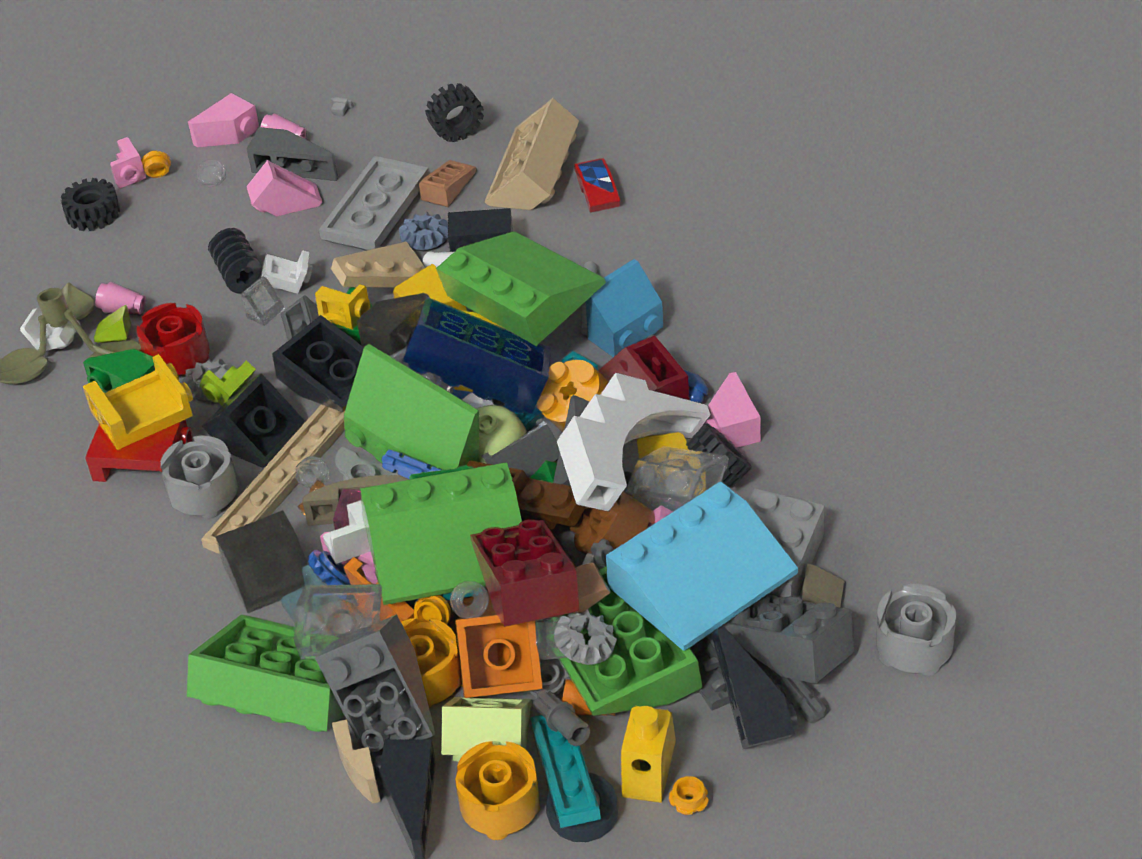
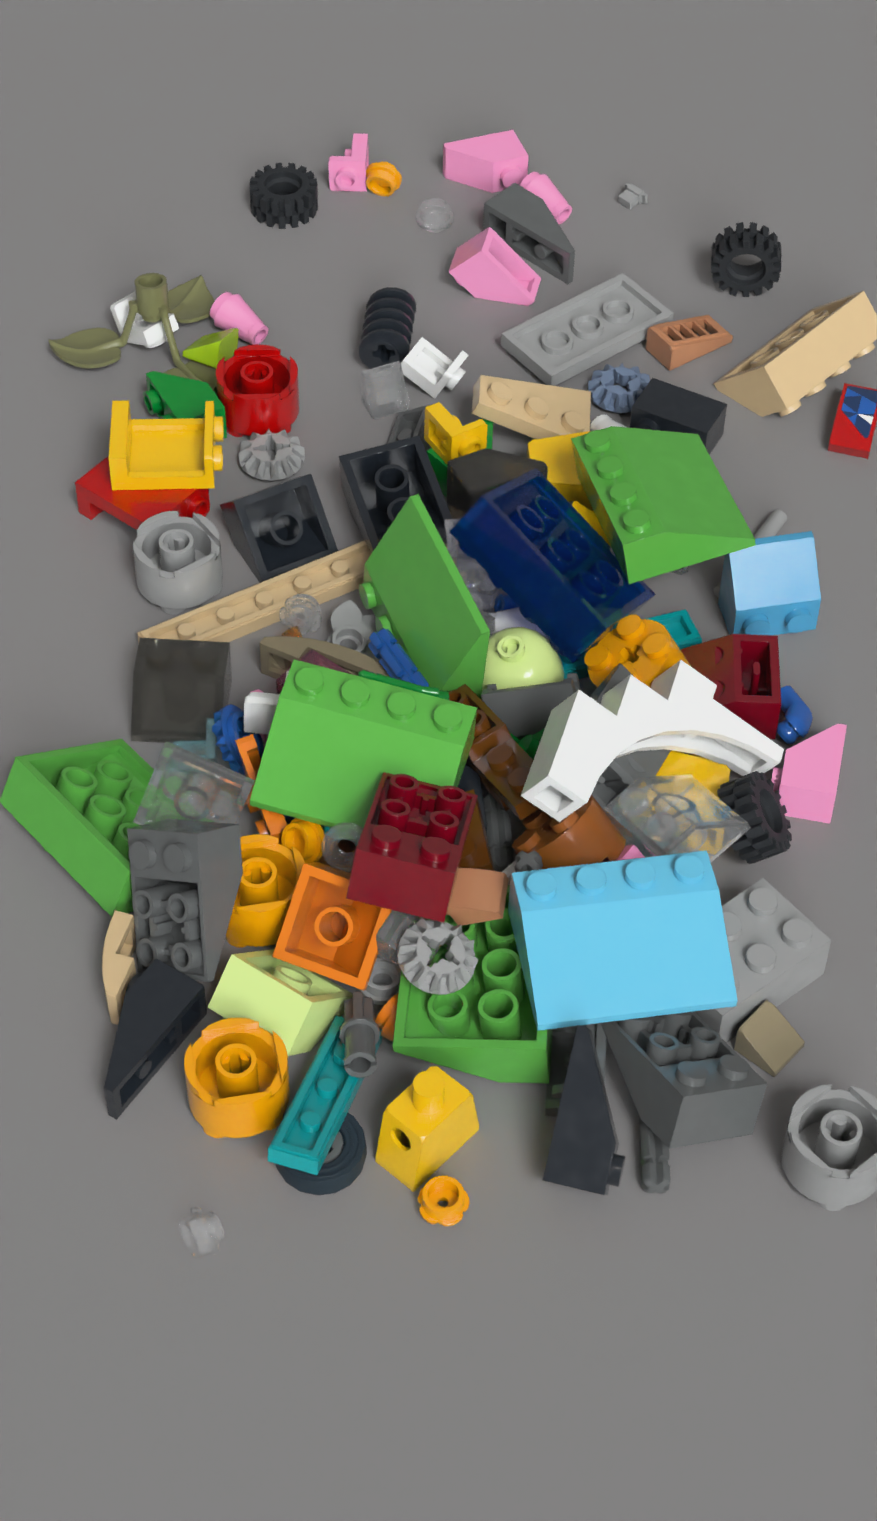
camera: 25 degrees right, 5 degrees up
lime bracket [199,360,256,406] -> none

